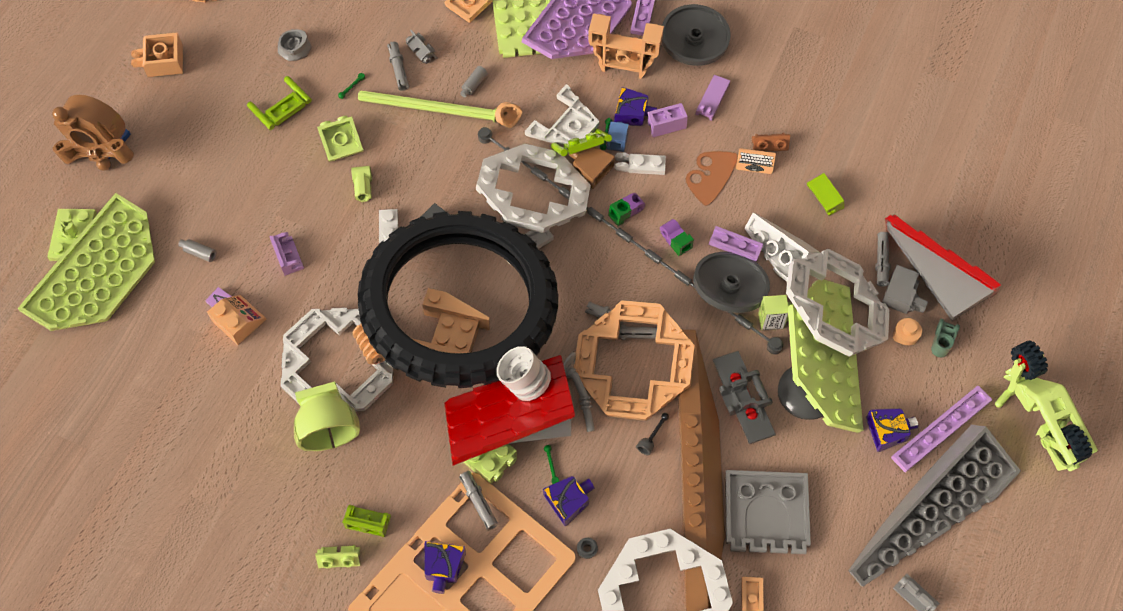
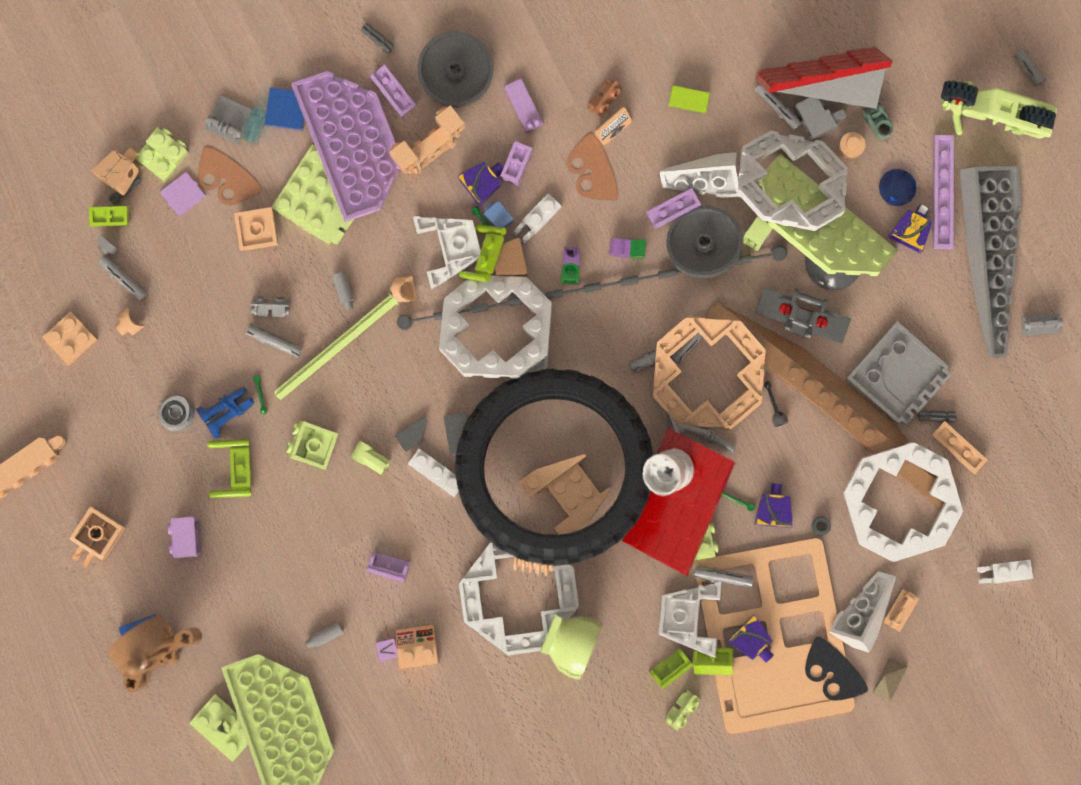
camera: 50 degrees left, 20 degrees up
none -> lavender brick [168,517,202,559]
none -> blue piece [195,387,255,439]
none -> dark grey tile [395,417,427,452]
none -> white wing [659,581,722,657]
none -> lime hinge [693,648,734,675]
none -> clear blue dish [879,169,917,206]
none -> dark grey axle [918,410,957,422]
none -> light grey pin [1014,49,1046,86]

